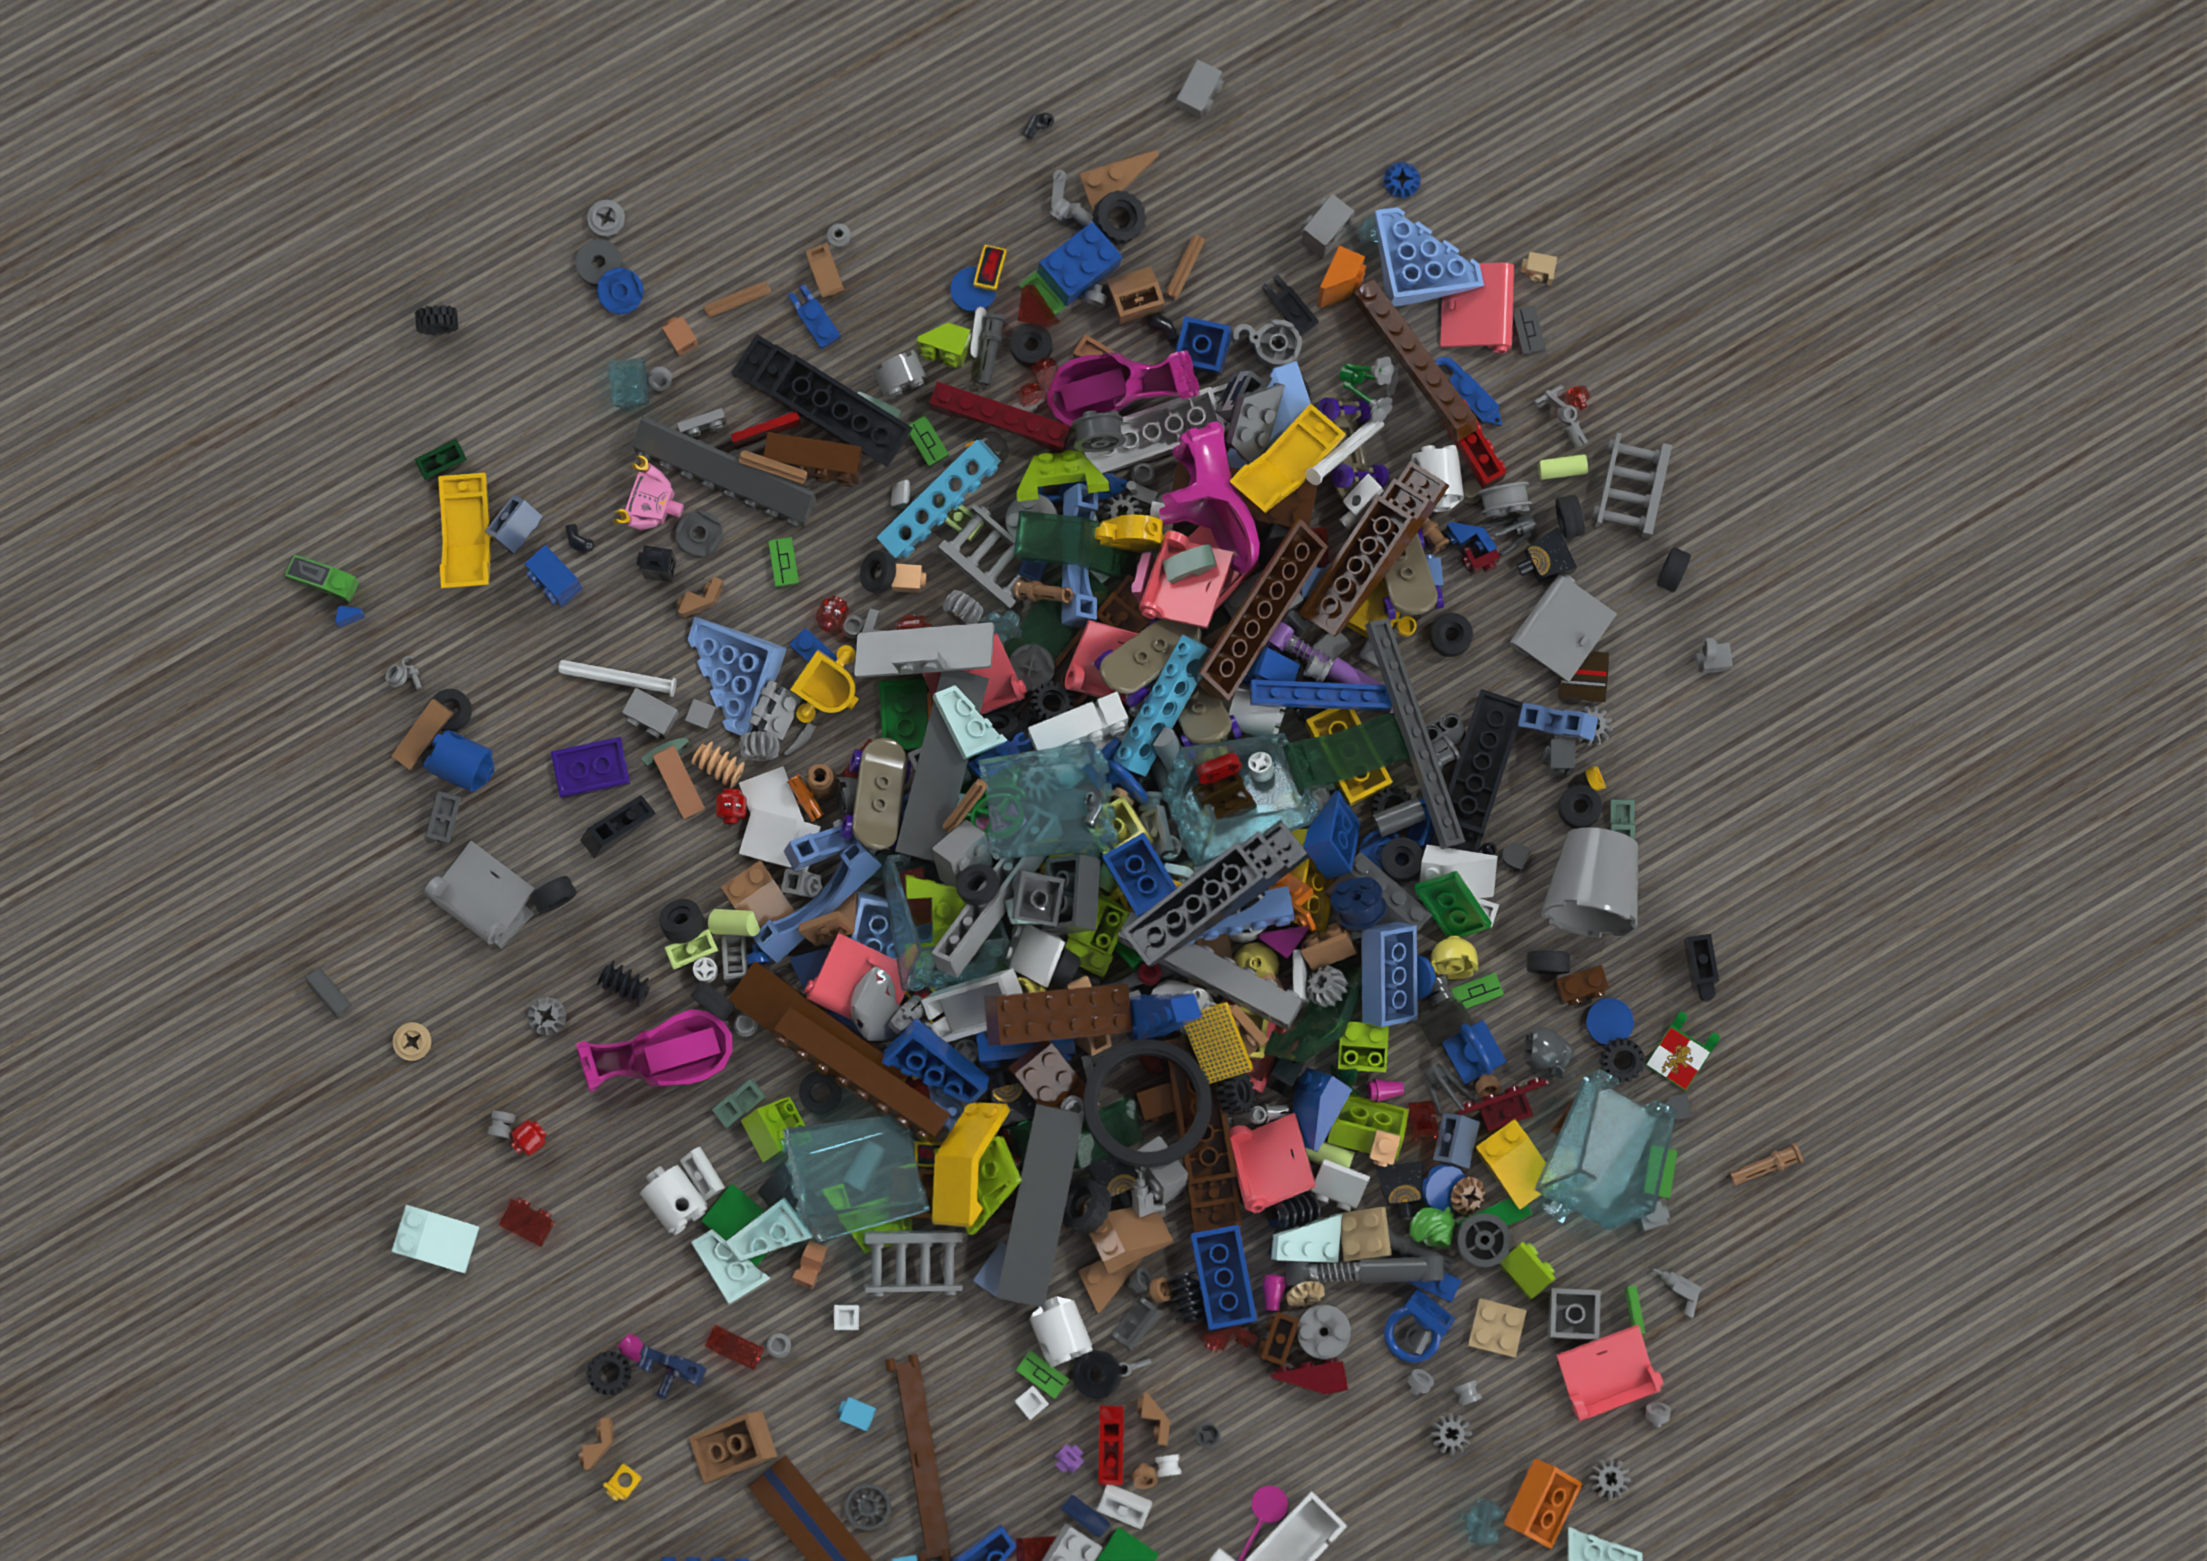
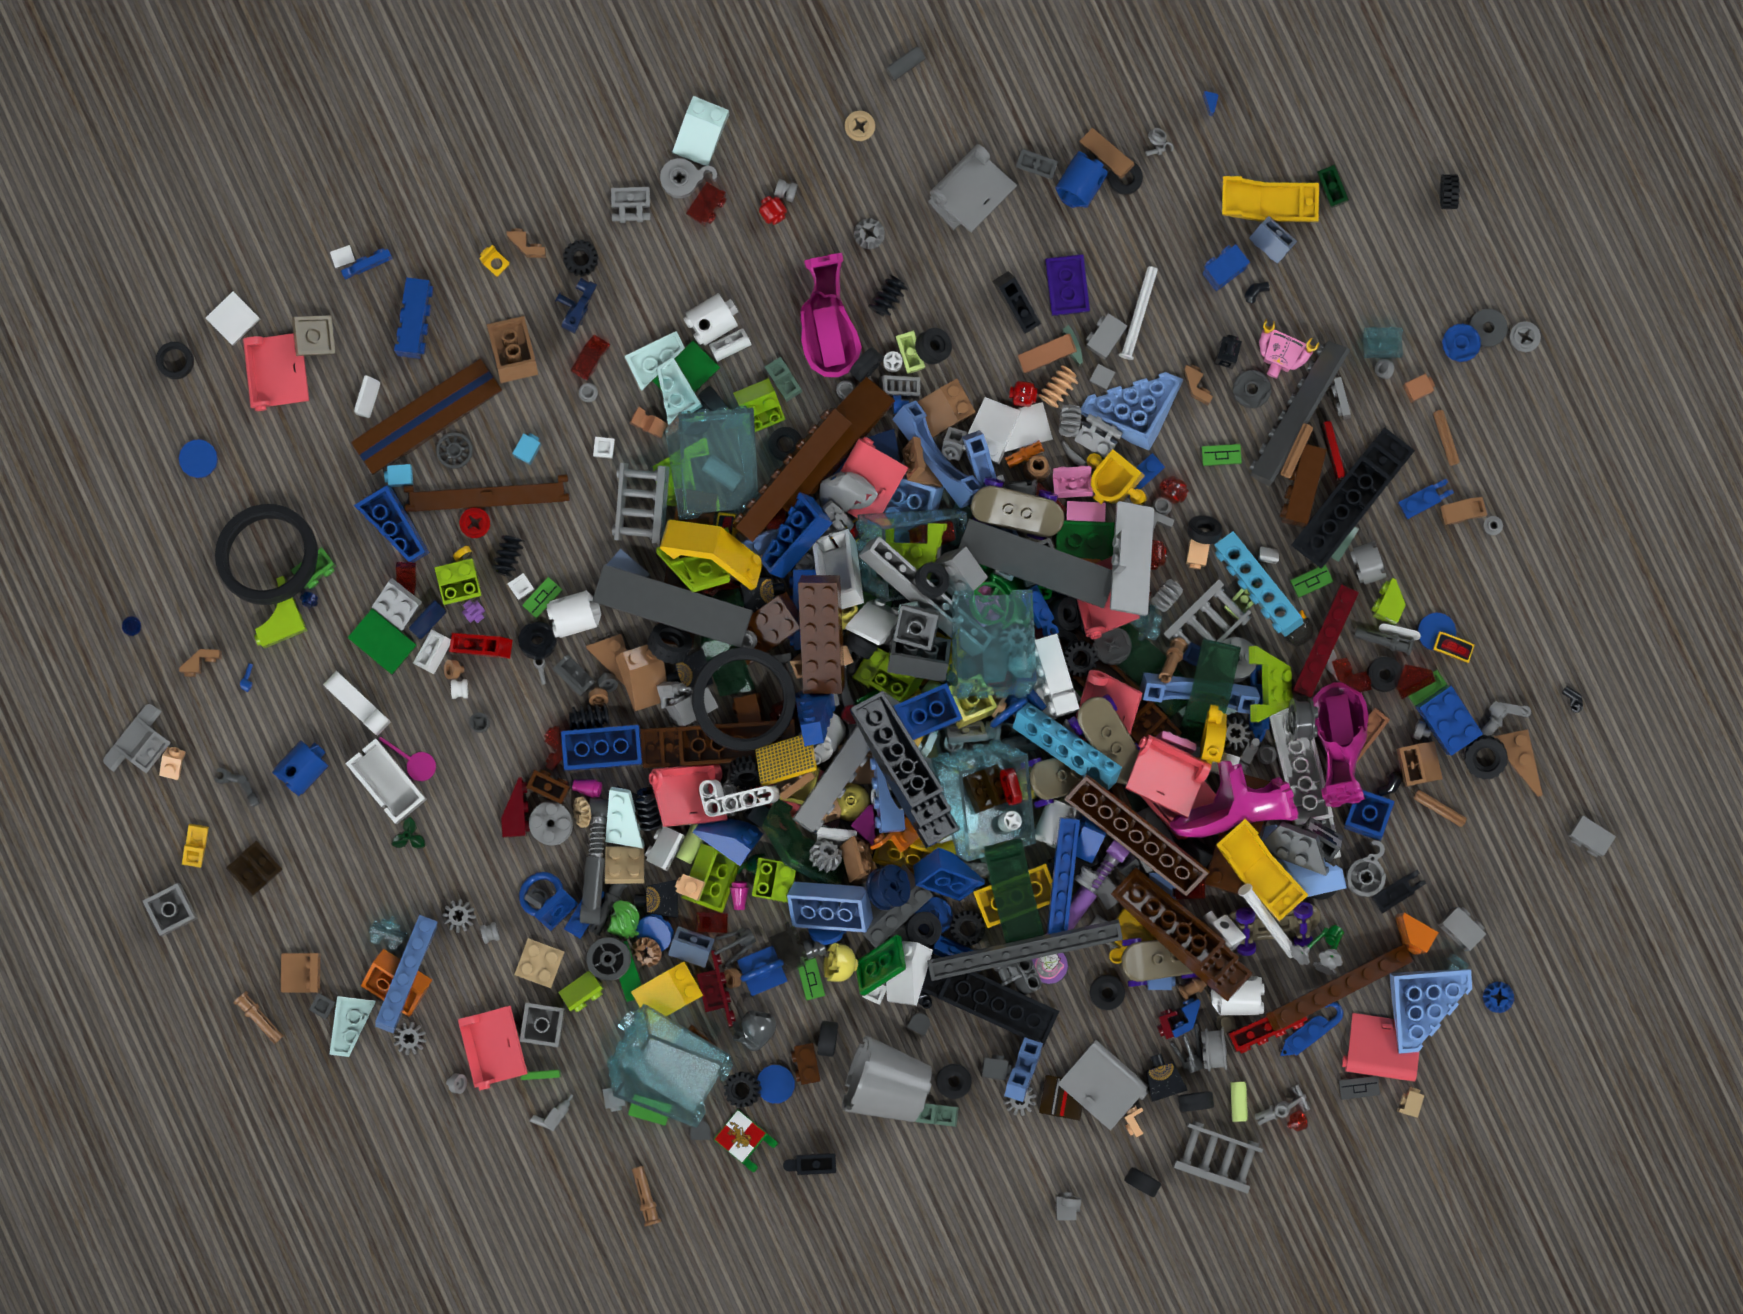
camera: 90 degrees right, 5 degrees up
bright green slope [285,554,359,603] -> none
black tyre [531,876,577,914] -> none
dark pink cone [617,1332,644,1363] -> none
yellowish green brick [708,909,761,936] -> none
light aqua wing [932,685,1007,760] -> none
medium nougat axle [942,779,988,834] -> none
dark grey arm [1084,791,1104,829] -> none
medium nougat slope [1137,1393,1170,1446] -> none
light grey brick [1153,727,1191,776] -> none
sand green slope [1162,544,1217,584] -> none
dark grey brick [1372,797,1426,838] -> none
light grey tile [1408,1369,1434,1395] -> none
yellow tile [1585,766,1606,791] -> none
none -> medium blue arch [375,915,438,1034]
none -> dark green plant [391,817,425,849]
none -> lime slope [435,558,482,605]
none -> yellow tile [453,546,473,562]
none -> red gear [459,508,491,539]
none -> black piece [491,535,525,578]
none -> light grey plate [611,187,651,223]
none -> light grey piece [660,158,717,199]
none -> white beam [699,779,780,817]
none -> tile [1032,952,1069,985]
none -> bright pink bracket [1052,465,1093,498]
none -> bright pink tile [1066,501,1106,522]
none -> light nougat bracket [1124,1106,1143,1138]

